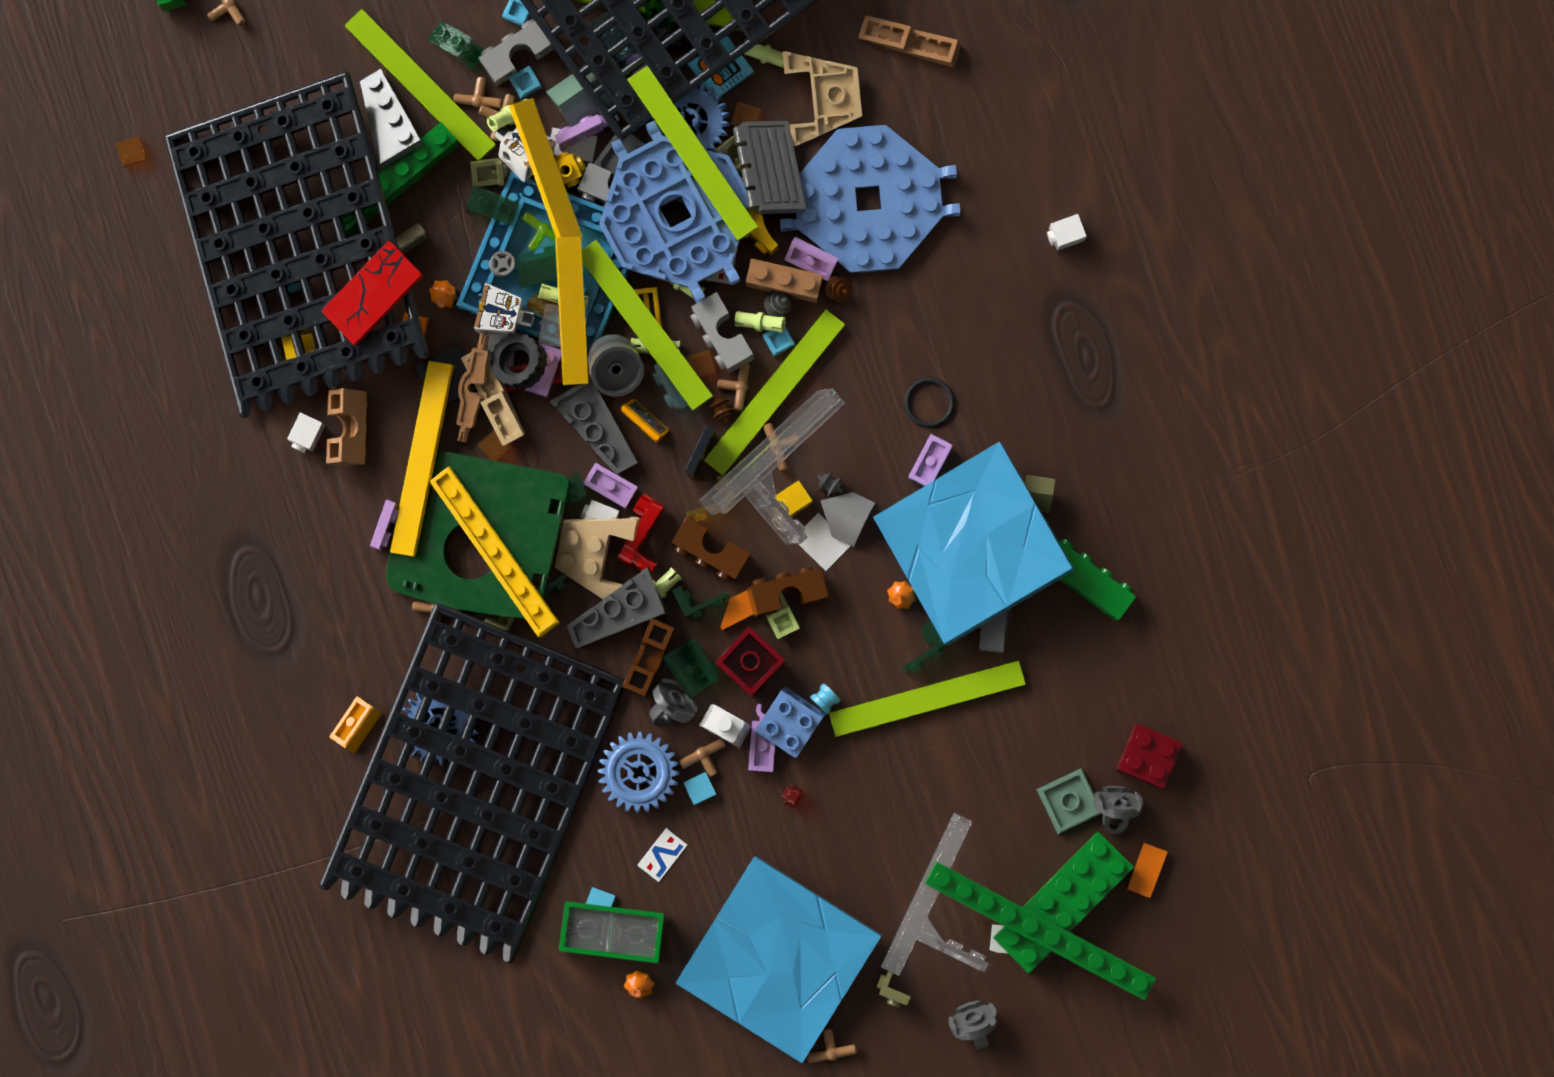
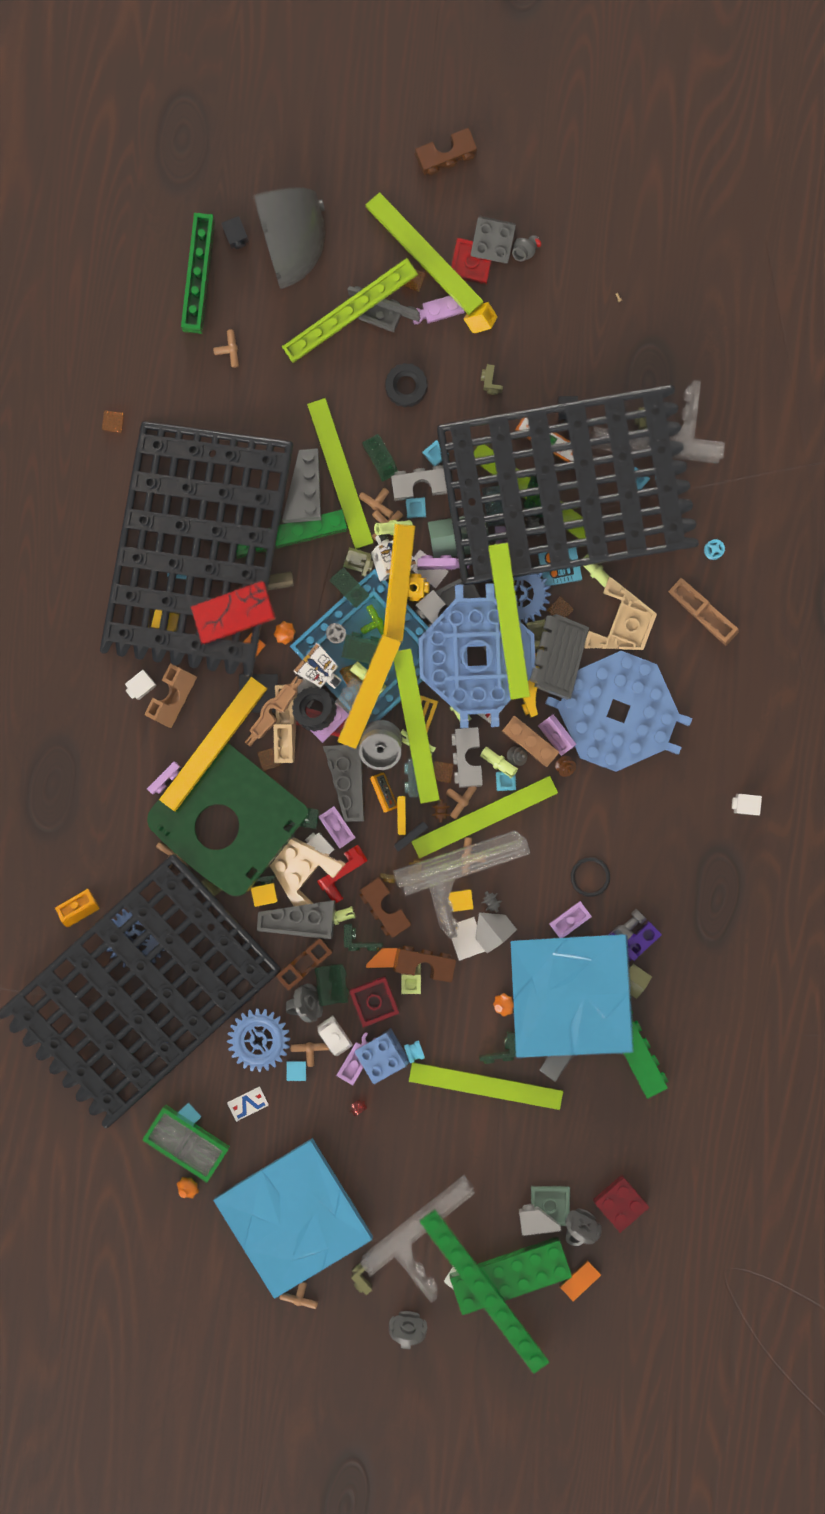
camera: 20 degrees right, 5 degrees up
yellow tile [430,466,560,638] -> none
none -> yellow panel [251,883,277,907]
none -> yellow tile [397,796,406,835]
none -> light grey slope [519,1204,561,1236]
none -> dark purple hips [609,909,662,962]

